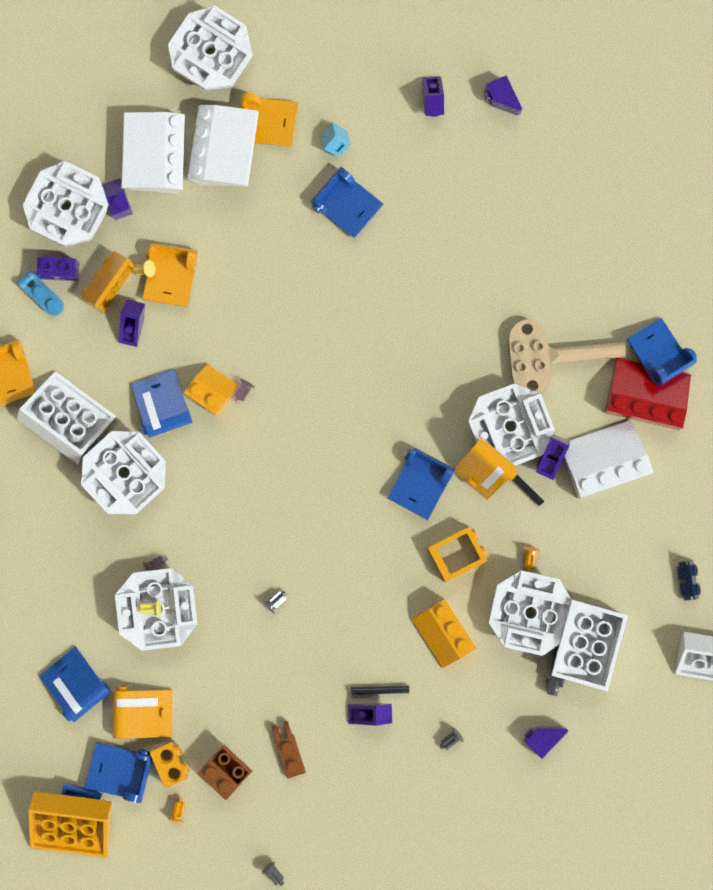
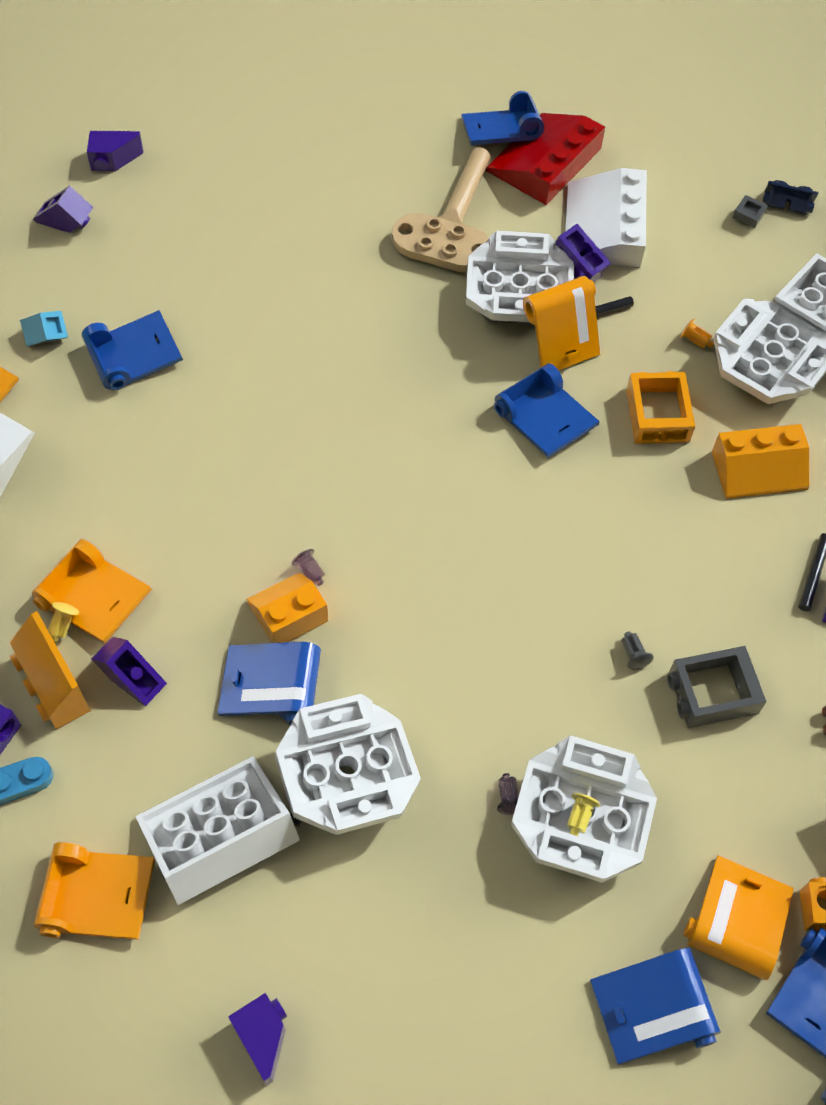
camera: 65 degrees left, 25 degrees down
none -> dark grey window [667,646,766,728]
none -> dark grey plate [732,195,768,228]

